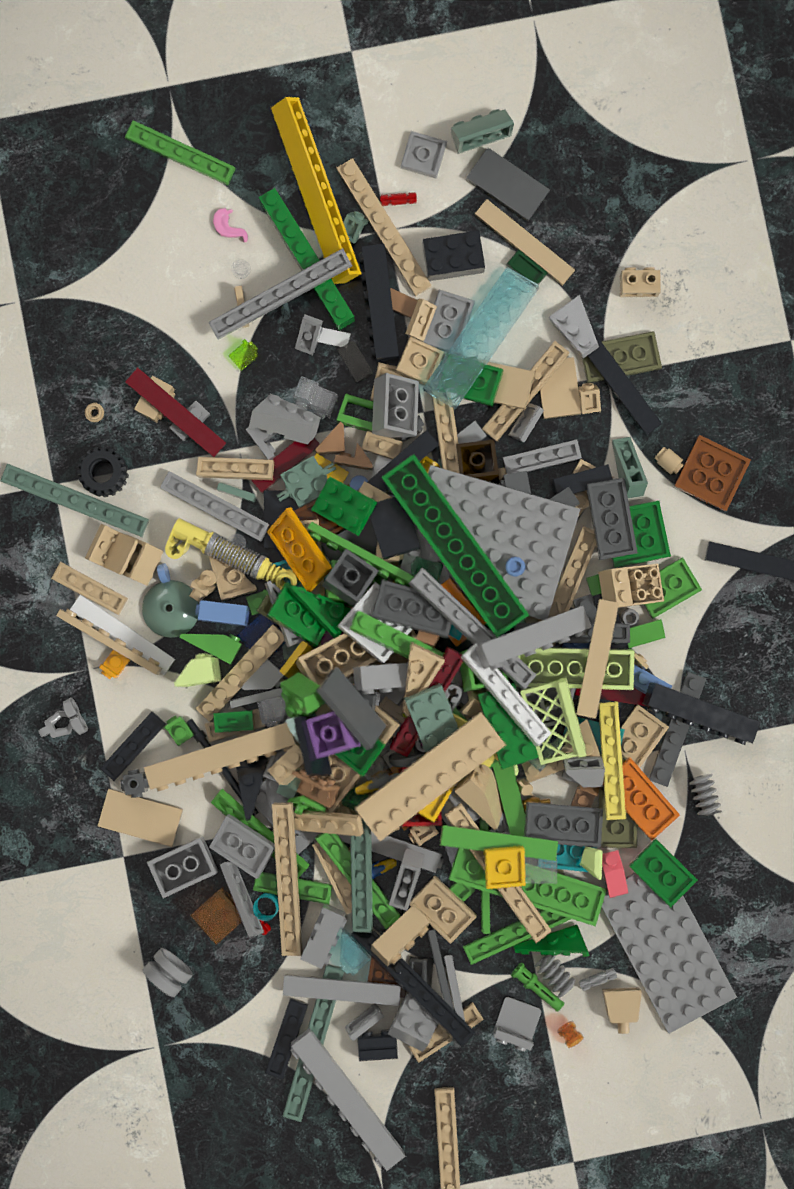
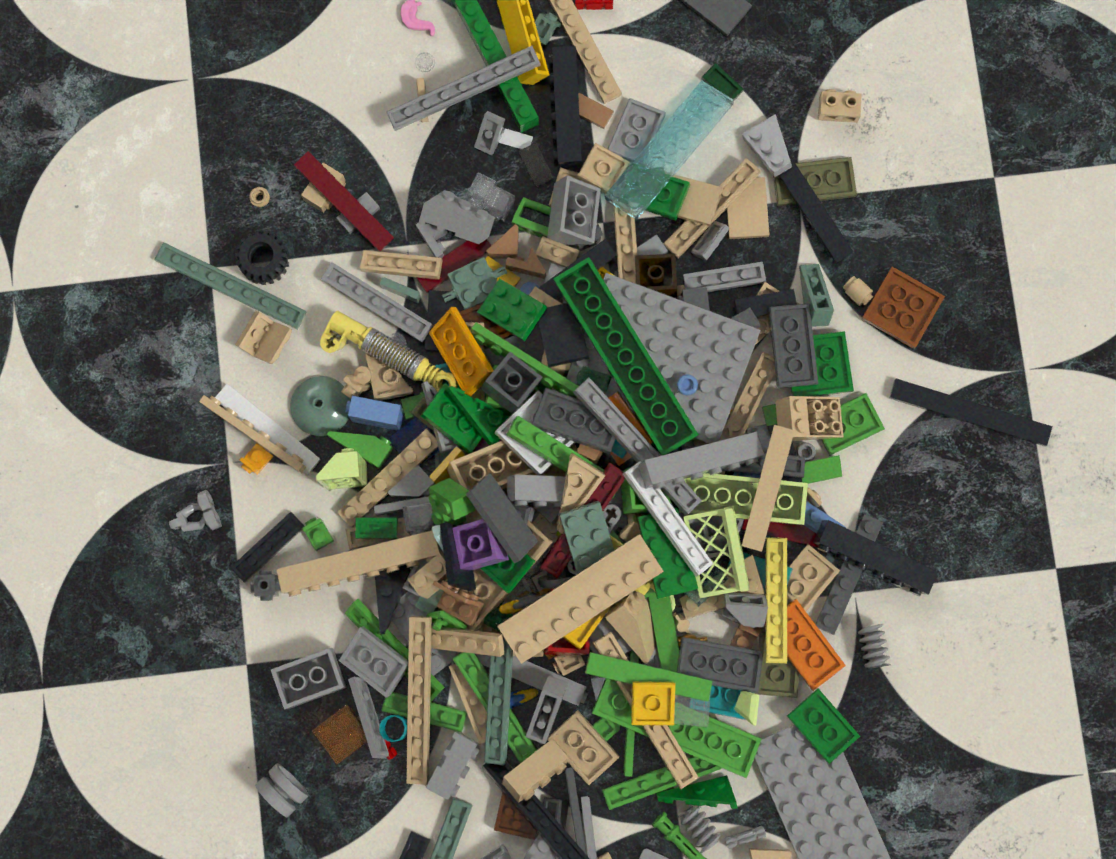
camera: 10 degrees right, 5 degrees down
tan tile [51,562,128,615] -> none
tan tile [98,788,183,847] -> none
tan slope [122,534,164,586] -> none
medium blue tile [157,563,170,583] -> none
black bar [186,719,259,816] -> none
clear neon green bracket [228,339,258,371] -> none
light grey tile [283,975,401,1006] -> none
clear light blue slope [340,929,371,976] -> none
tan plate [405,298,437,342] -> none
black brick [422,230,485,281] -> none
tan tile [475,199,575,286] -> none
tan bracket [578,383,601,414] -> none
coral slope [602,850,628,898] -> none

